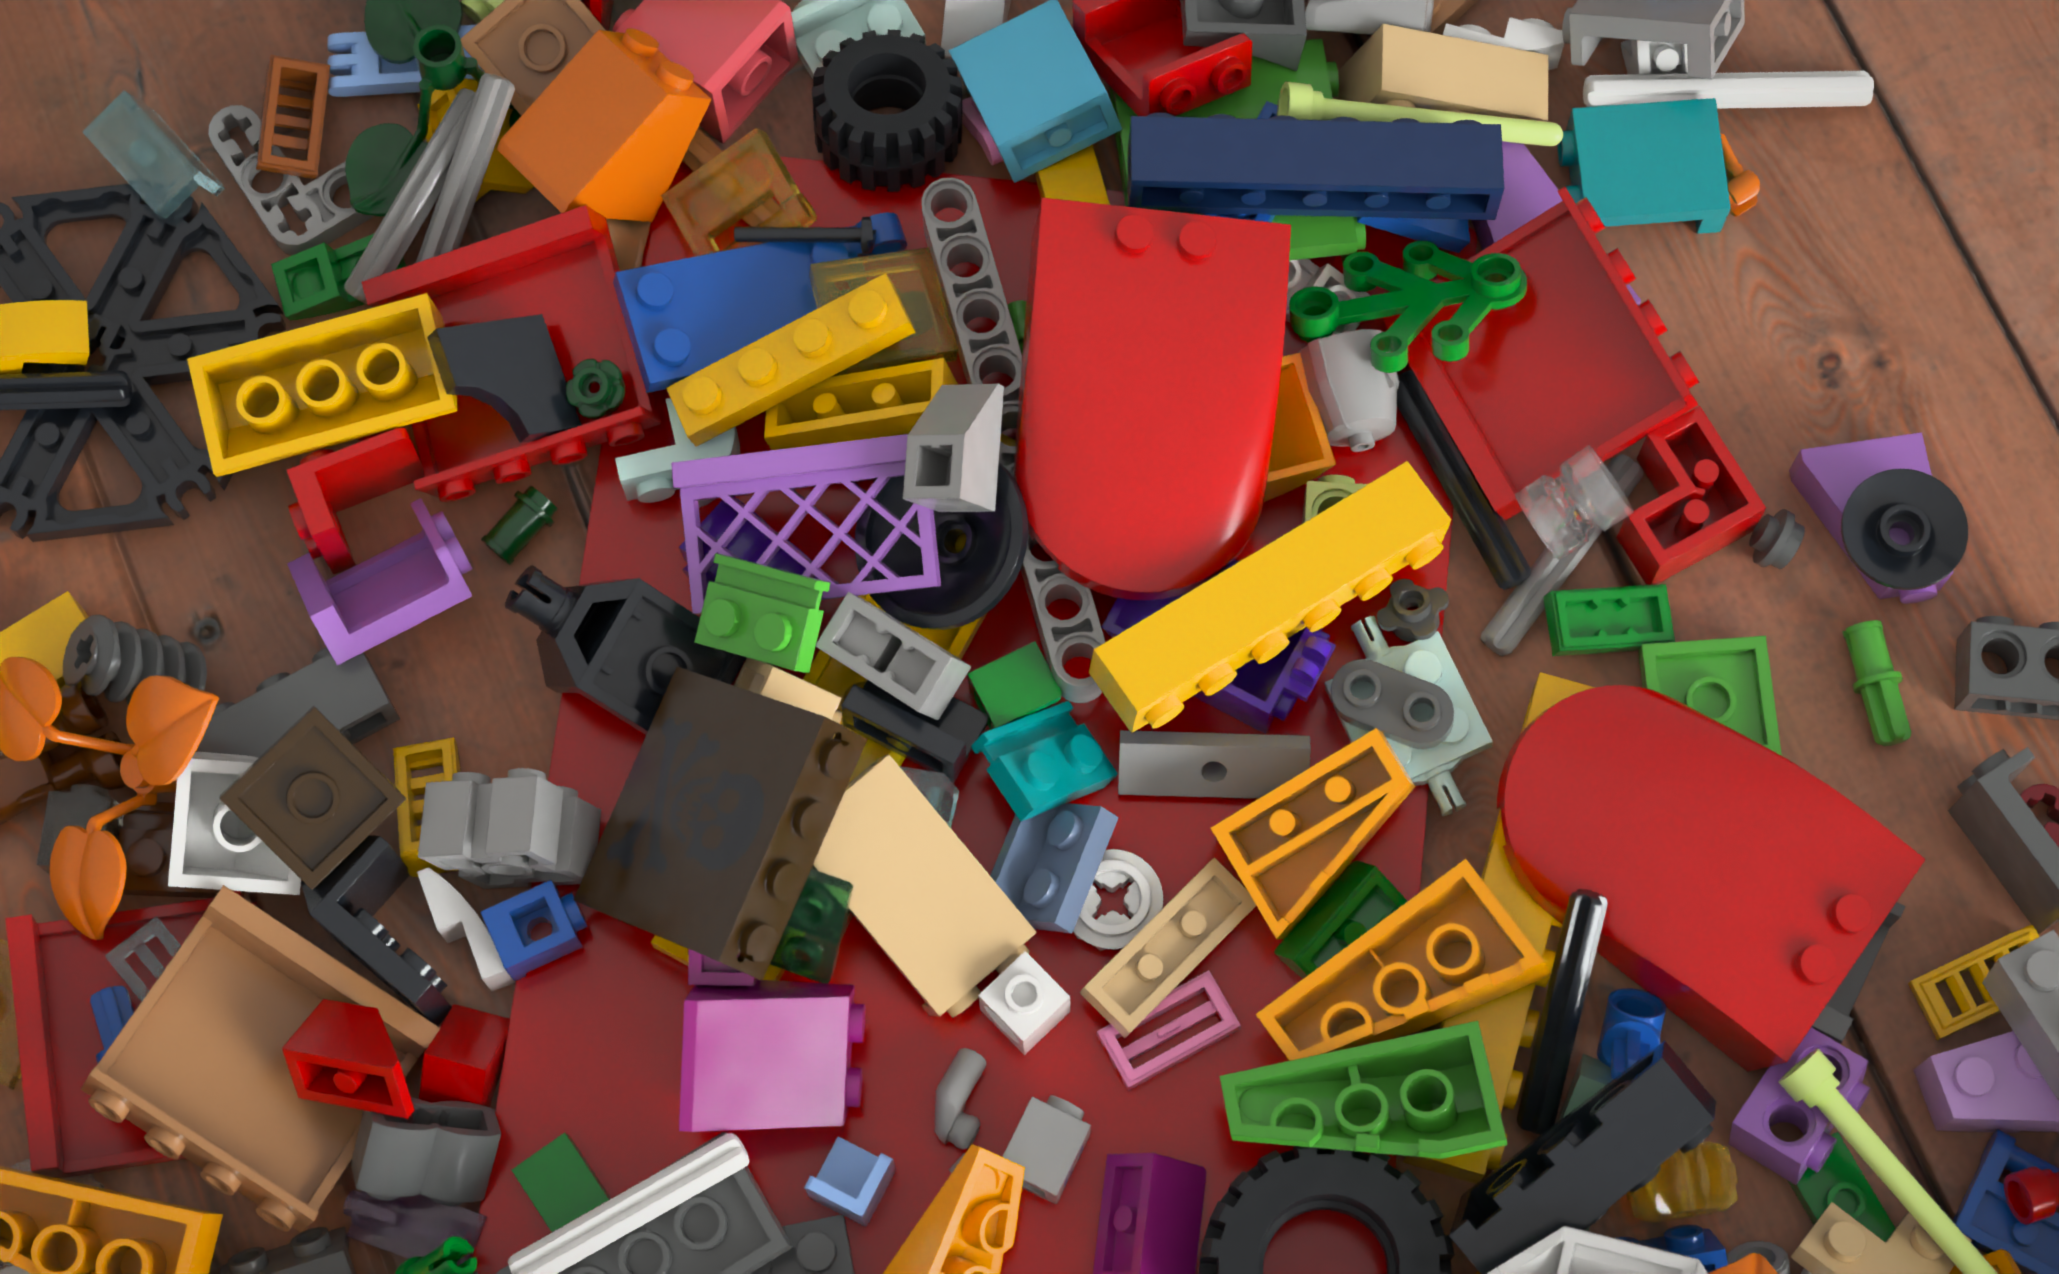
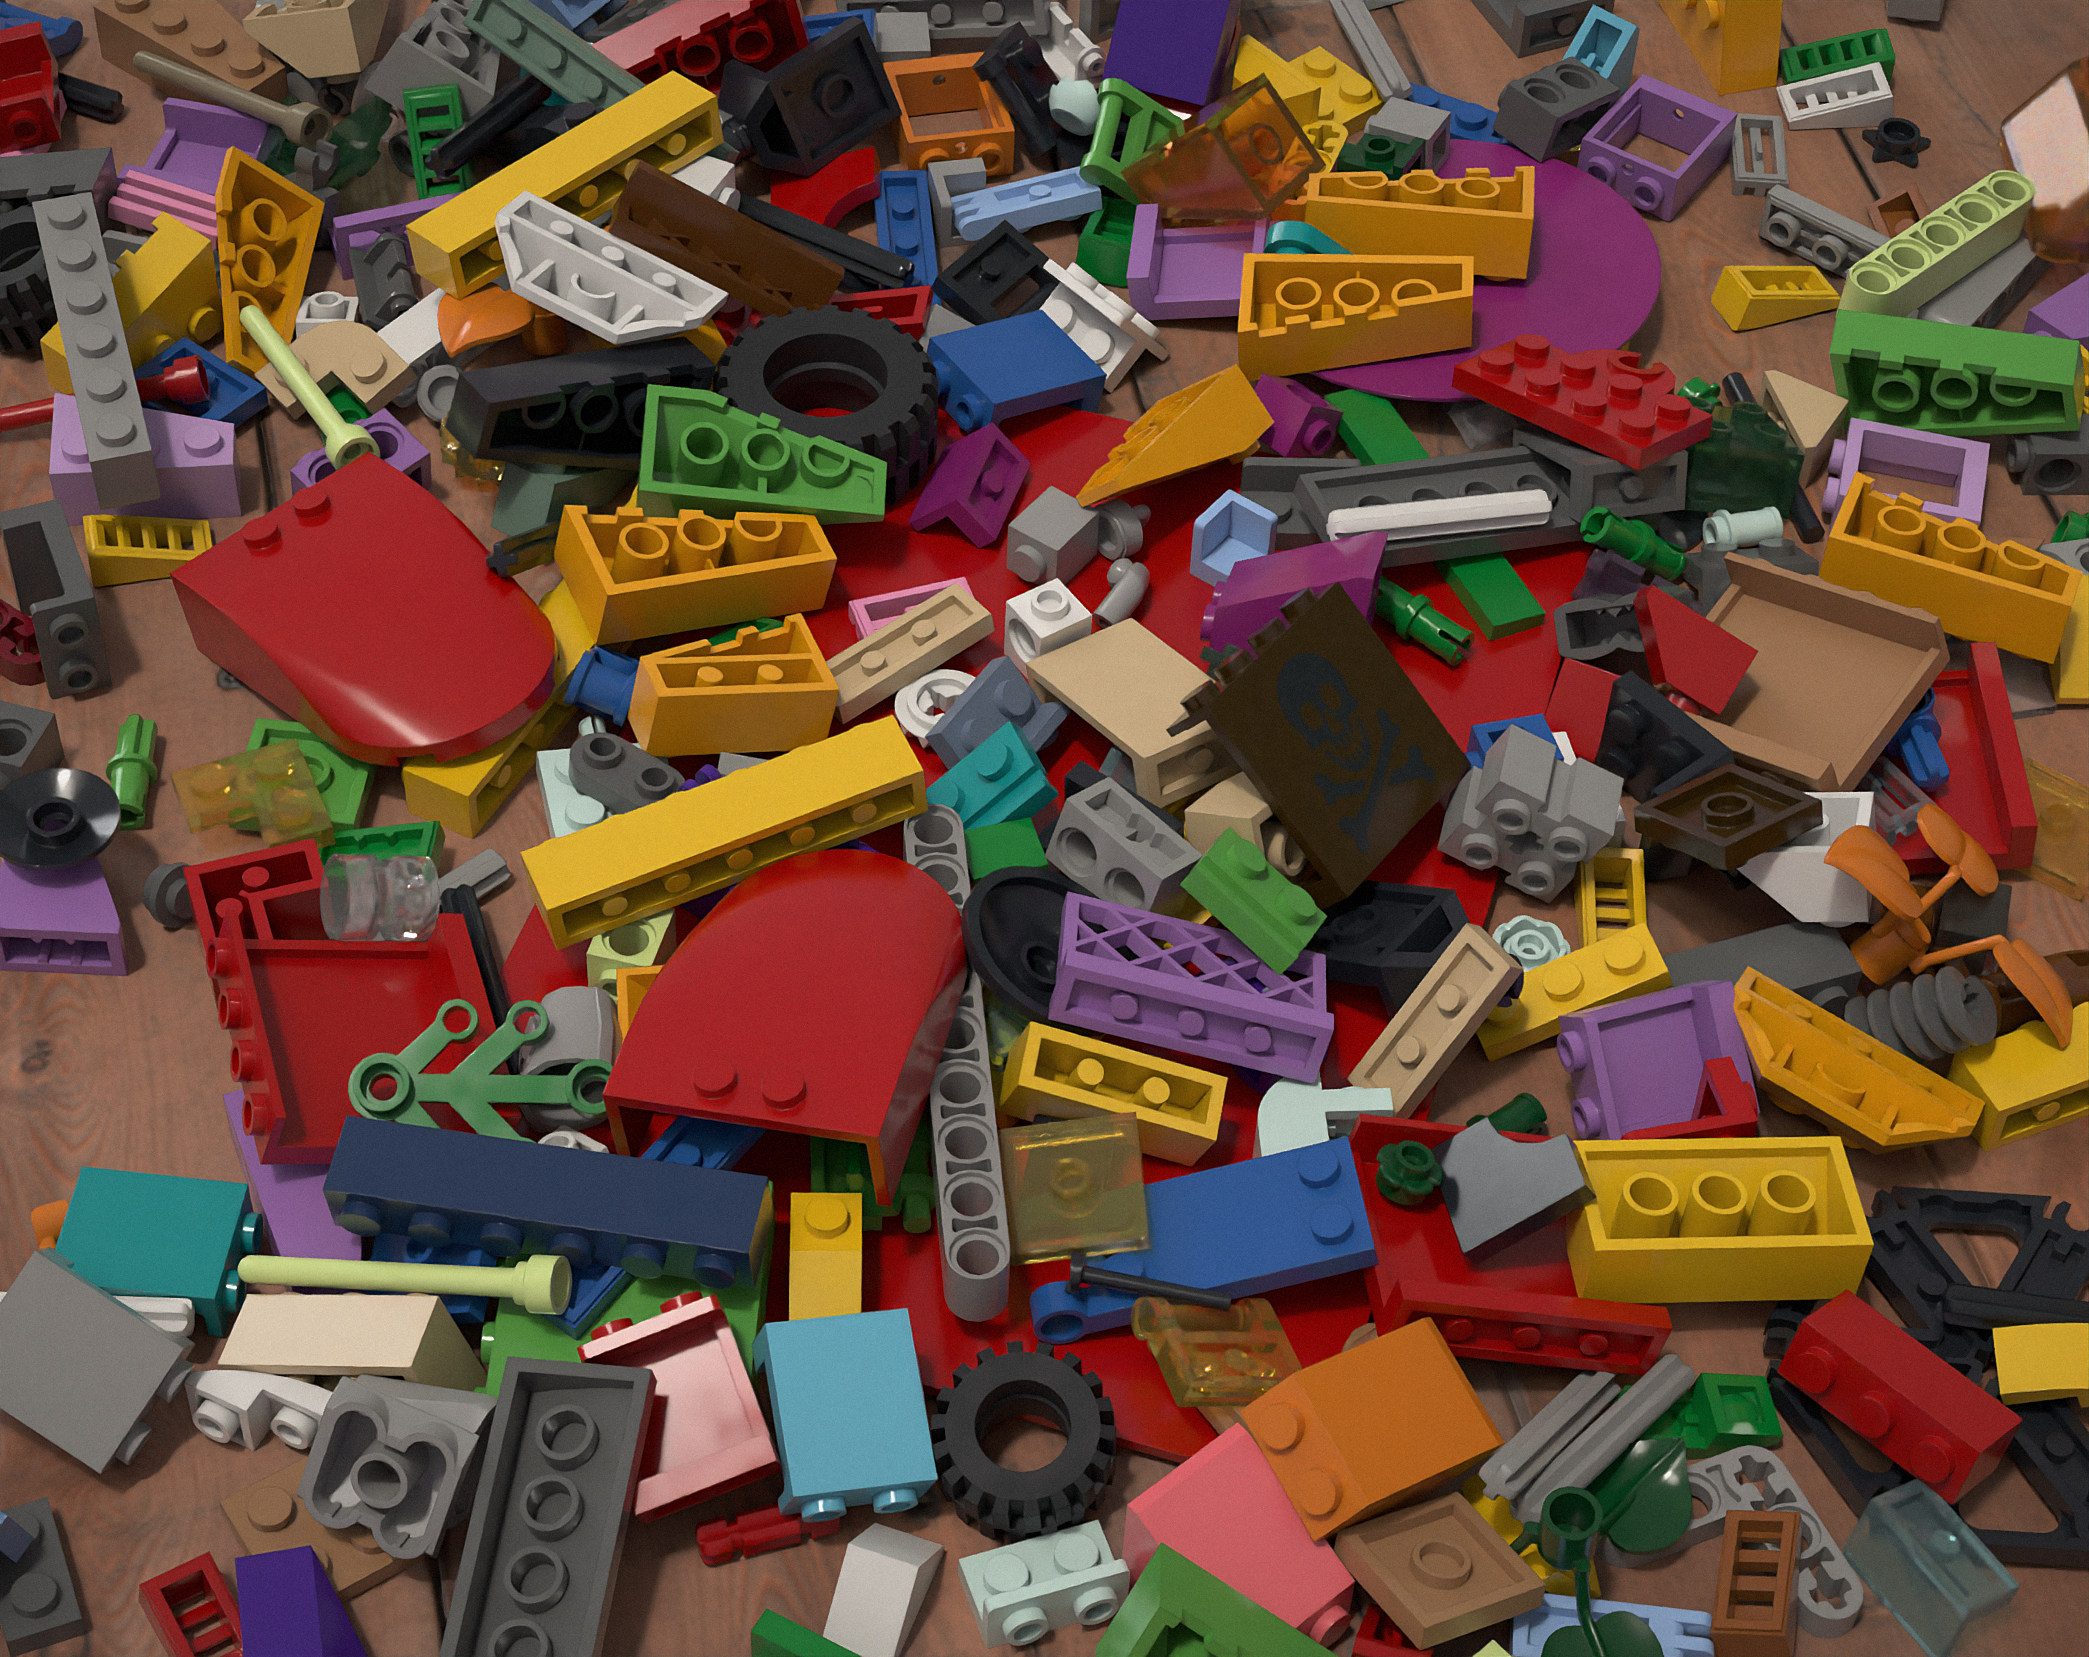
camera: 175 degrees left, 25 degrees down
yellow plate [666,273,916,447] -> none
light grey slope [903,384,1004,512] -> none
blue axle [1597,988,1666,1079] -> none
none -> clear yellow plate [171,738,335,849]
none -> blue piece [564,645,639,727]
none -> tan plate [1347,923,1524,1119]
none -> green pin [1375,573,1475,666]
none -> yellow plate [1476,921,1673,1063]
none -> light aqua plate [1492,915,1570,972]
none -> light orange wedge [1733,966,1986,1155]
none -> red brick [1777,1289,2023,1505]

